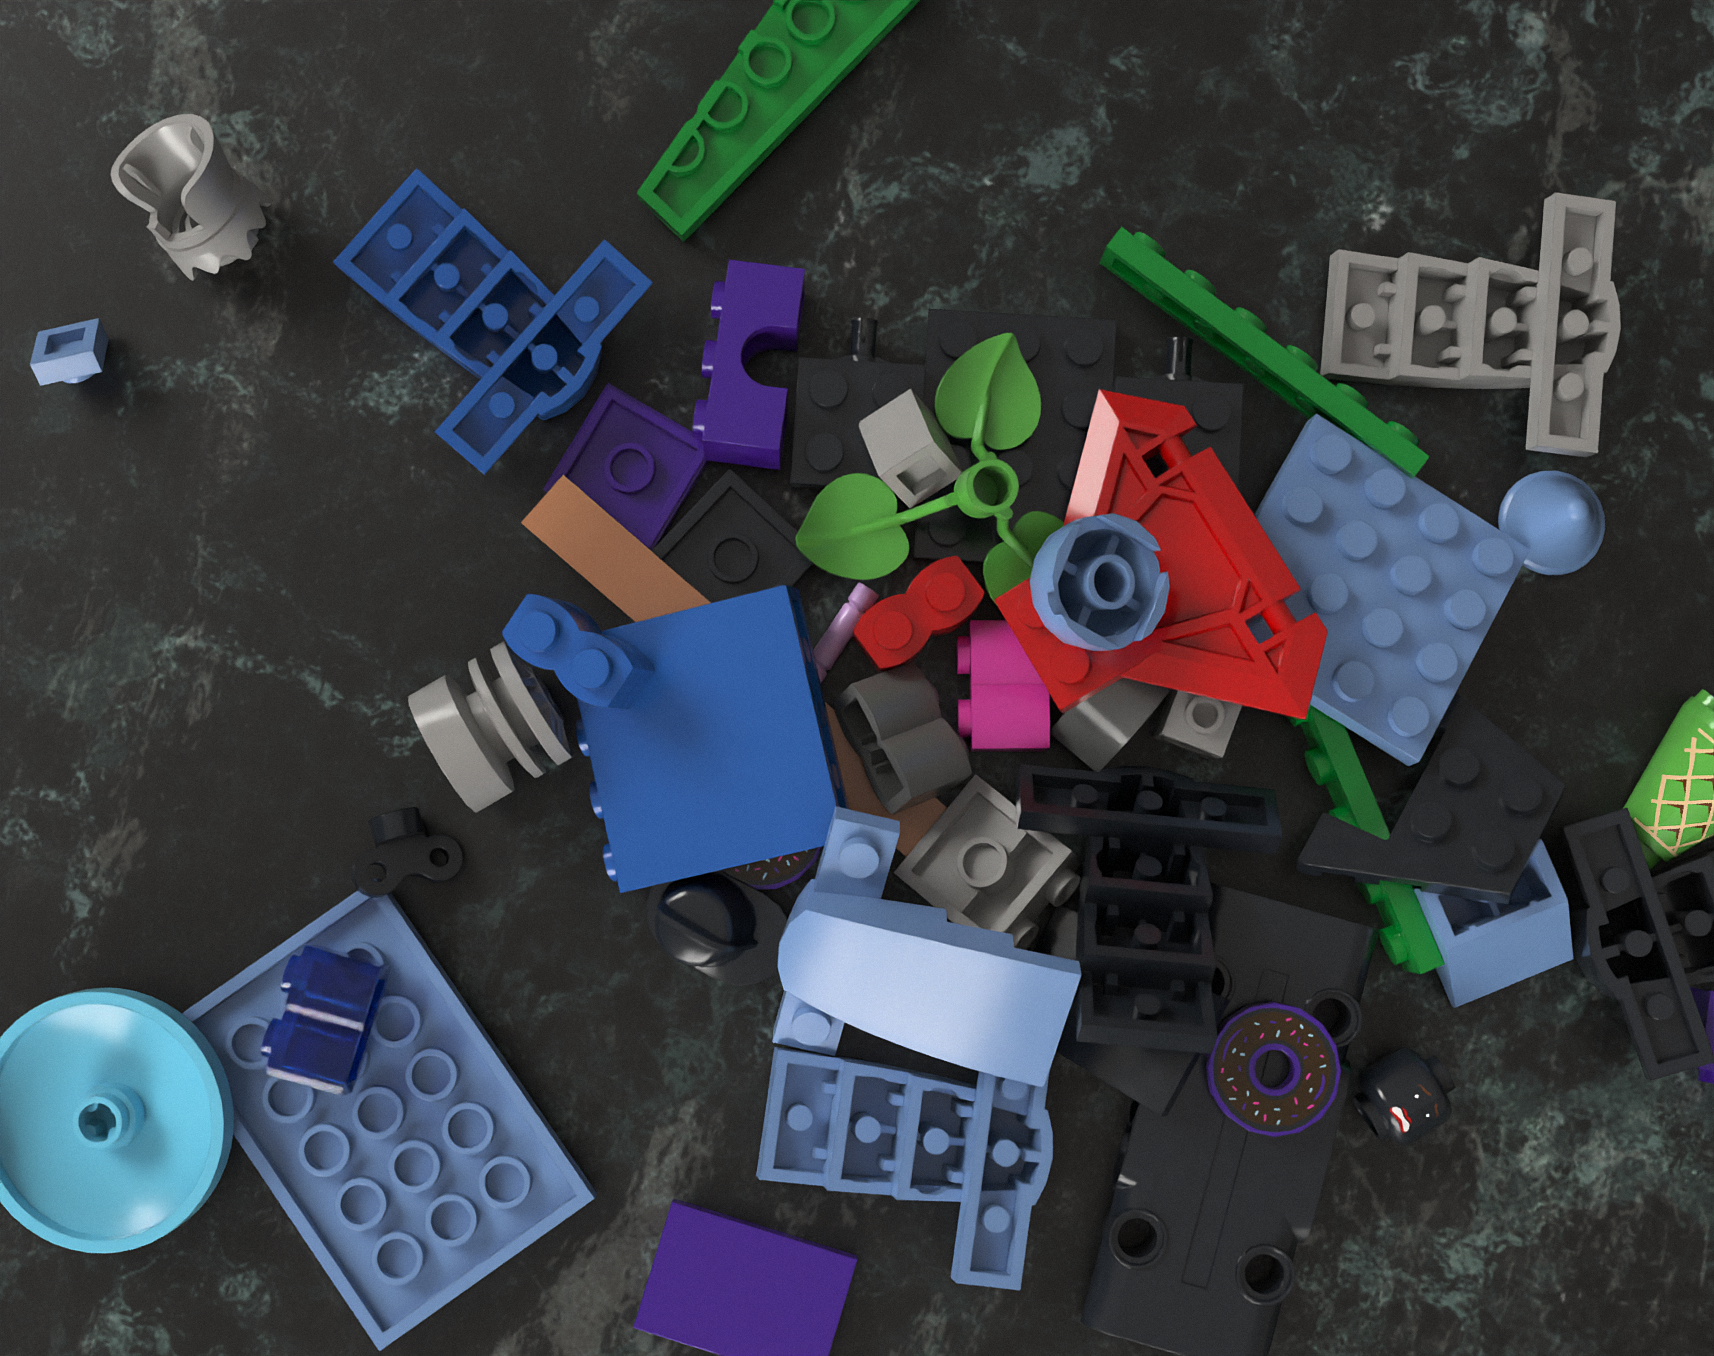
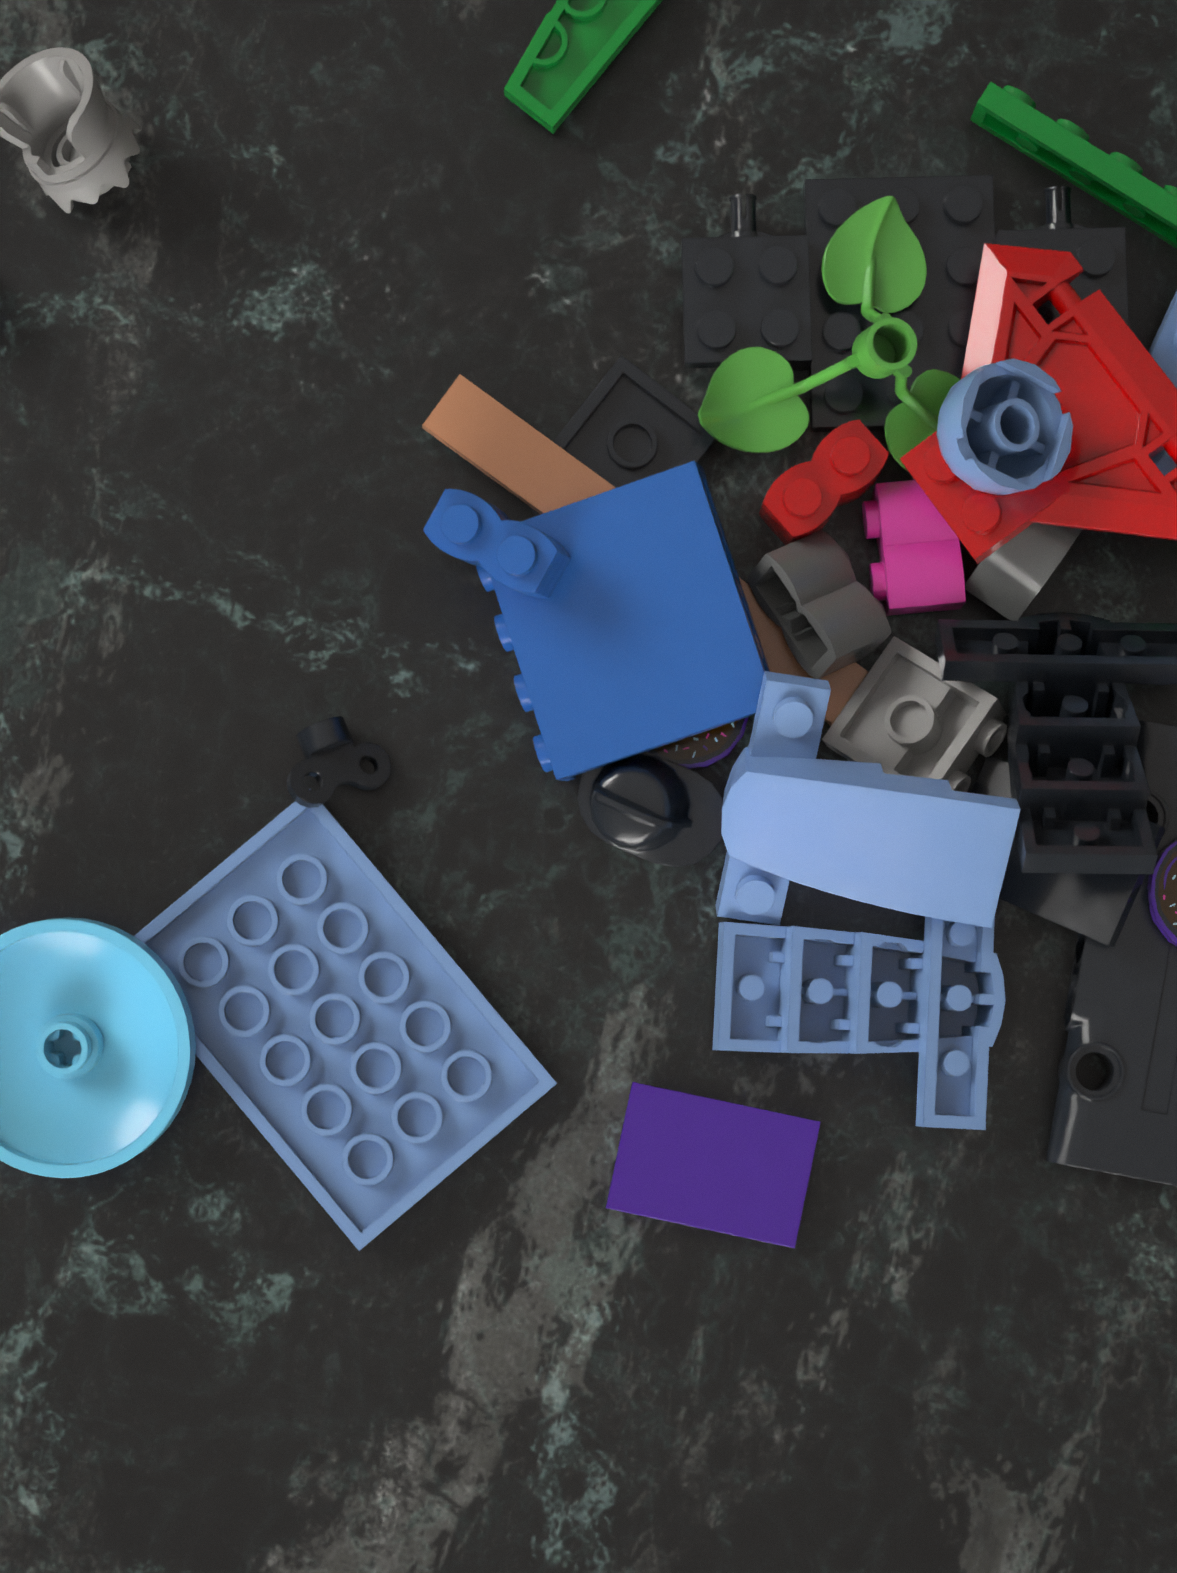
camera: 10 degrees left, 0 degrees up
clear blue brick [261,945,391,1096] -> none
blue slope [333,168,653,476] -> none
light grey wheel [408,641,574,813] -> none
dark purple tile [543,383,710,551] -> none
dark purple arch [693,260,805,470] -> none
lavender wheel [813,582,879,683] -> none
light grey panel [859,388,963,508] -> none
light grey brick [1152,689,1242,760] -> none

